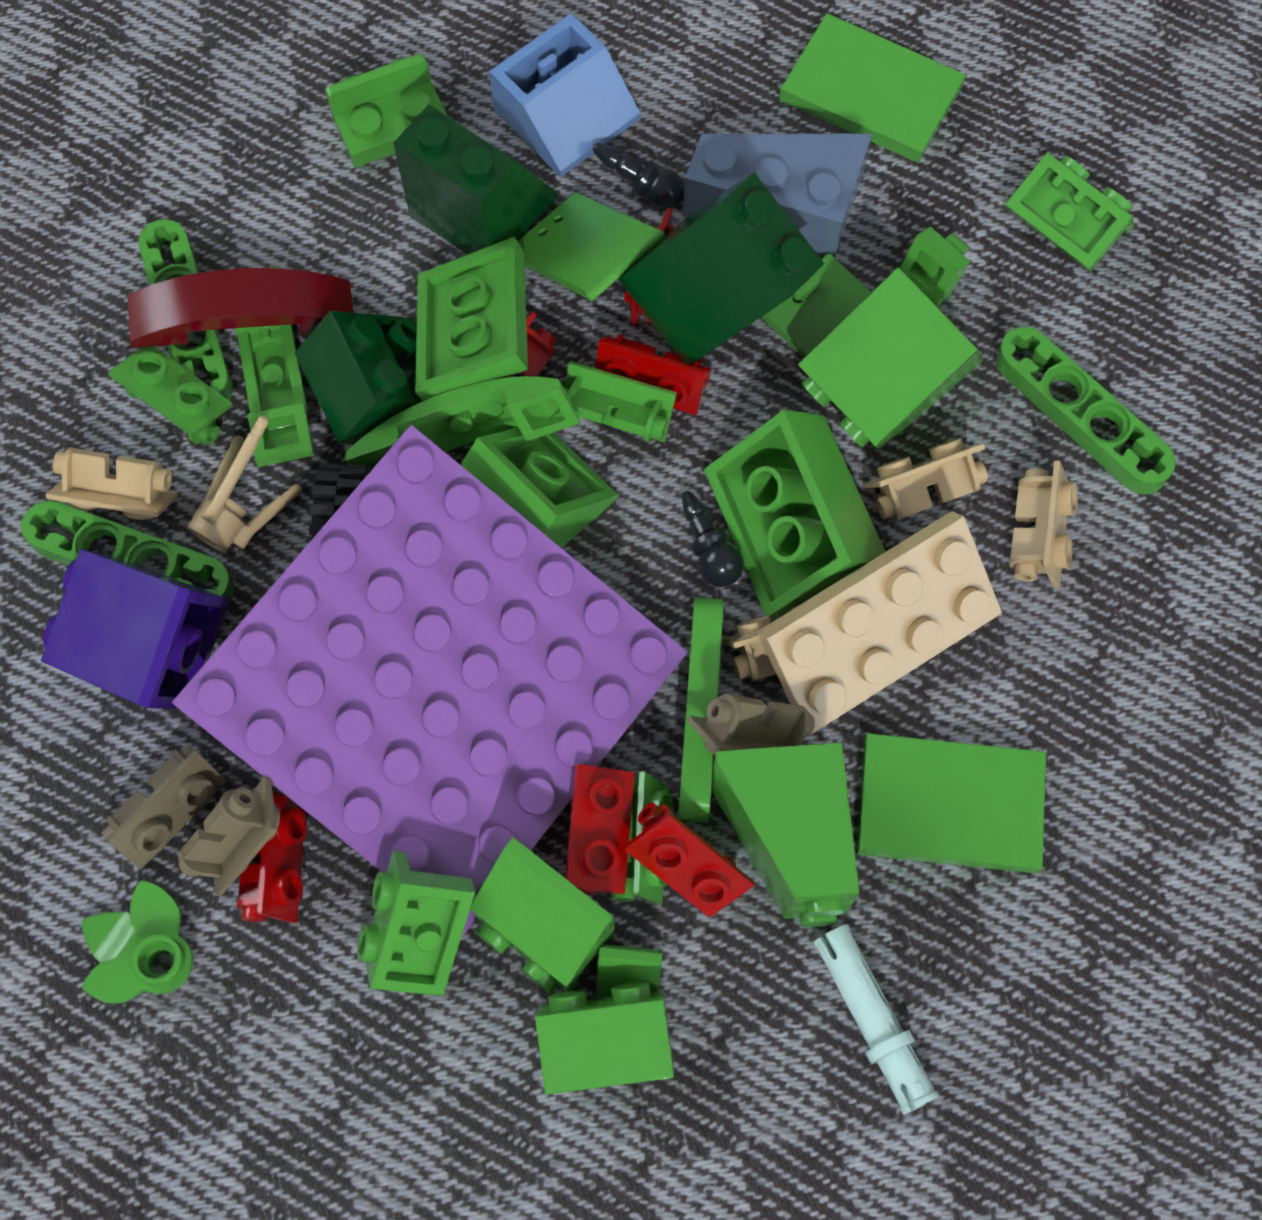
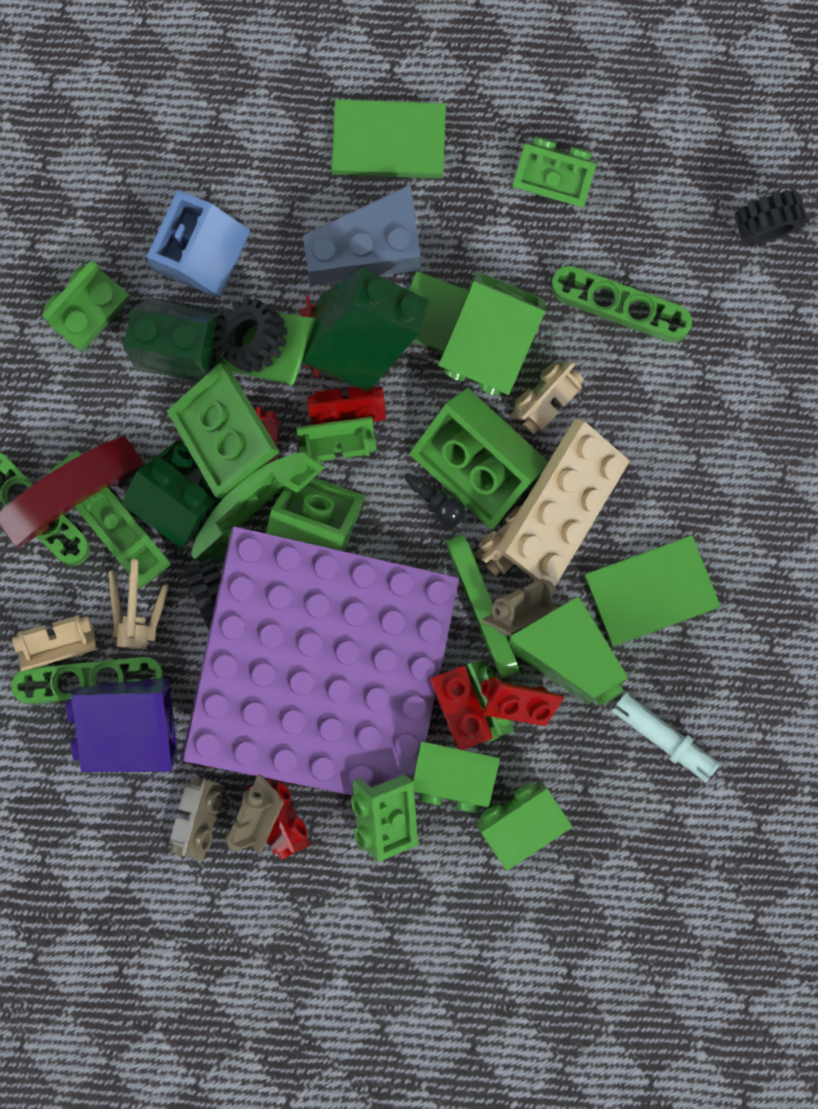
camera: 25 degrees left, 10 degrees up
bright green plate [82,881,194,1004] -> none
bright green hinge [108,346,232,445] -> none
black bar [592,143,684,211] -> none
bright green slope [596,944,663,998] -> none
bright green tile [900,227,970,307] -> none
tan hinge [1009,461,1078,589] -> none
none -> black tyre [213,298,287,373]

